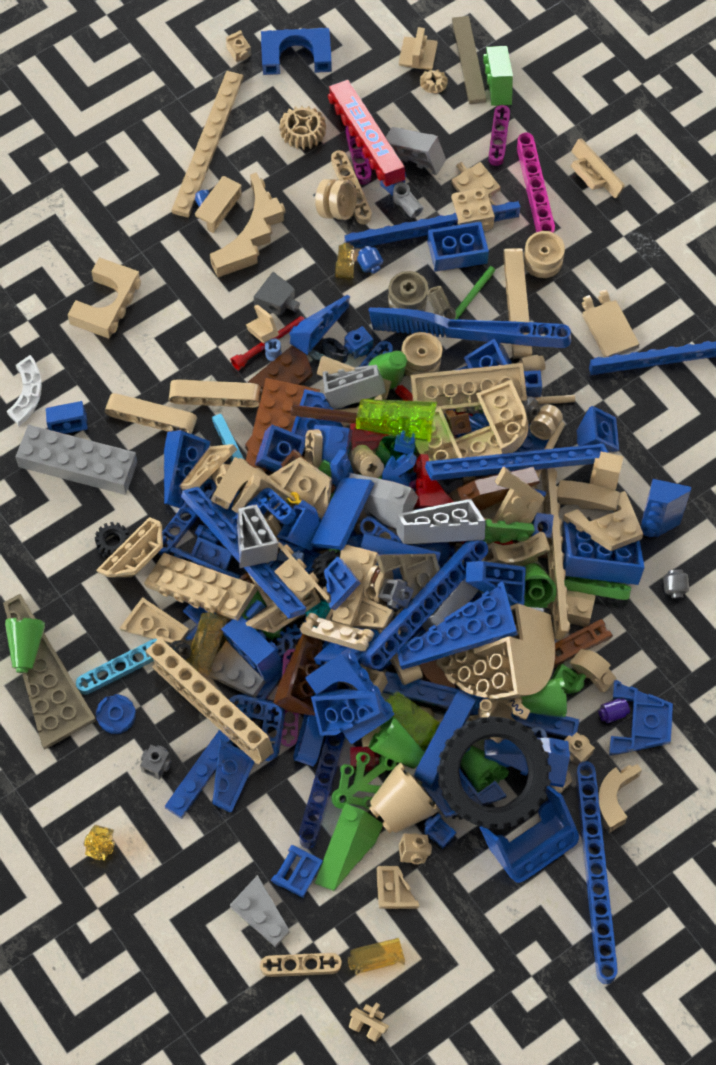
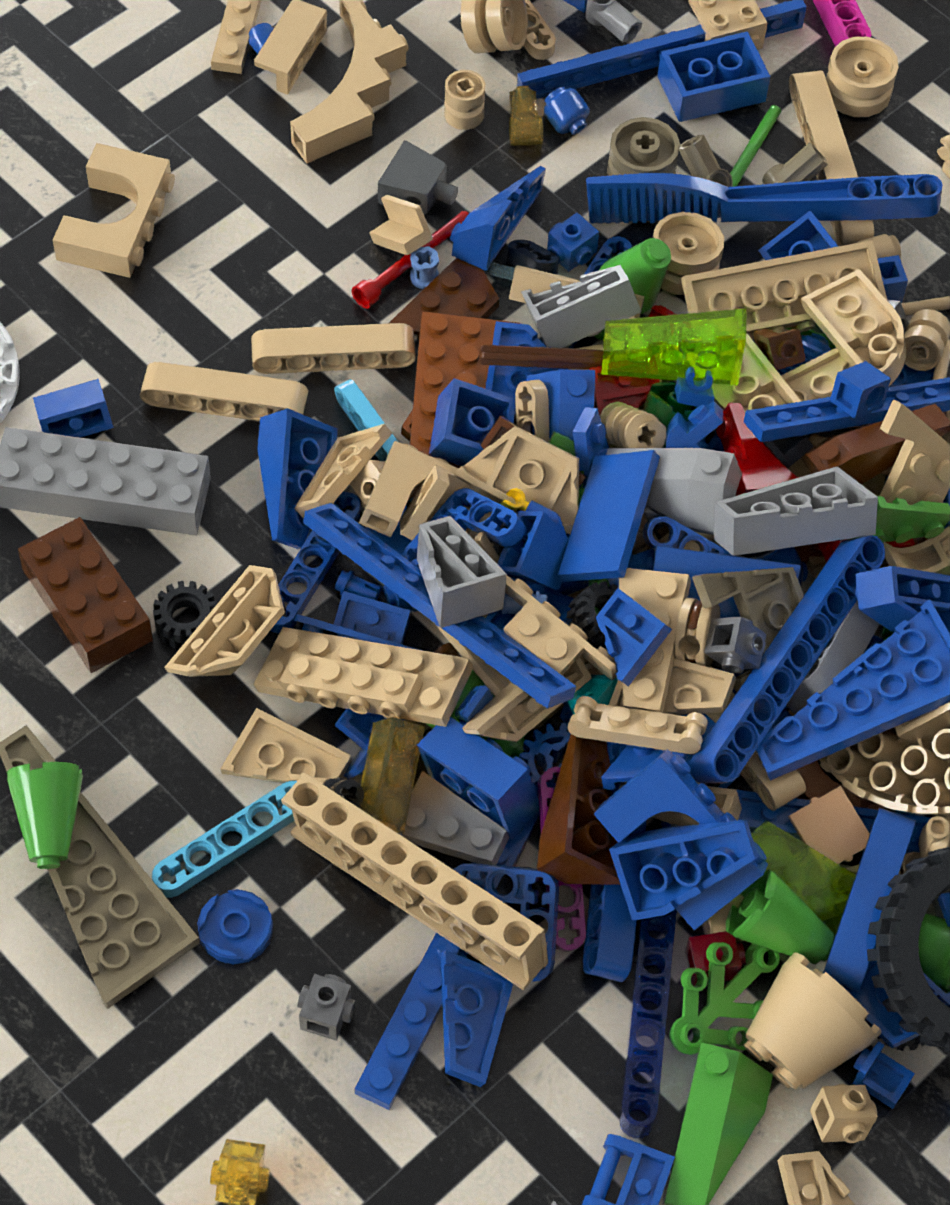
camera: 10 degrees left, 5 degrees down
none -> reddish brown brick [18,517,153,673]
none -> tan wheel [444,70,486,130]
none -> dark tan piece [762,142,828,184]
none -> light nougat piece [788,786,870,873]
none -> blue brick [830,361,891,419]

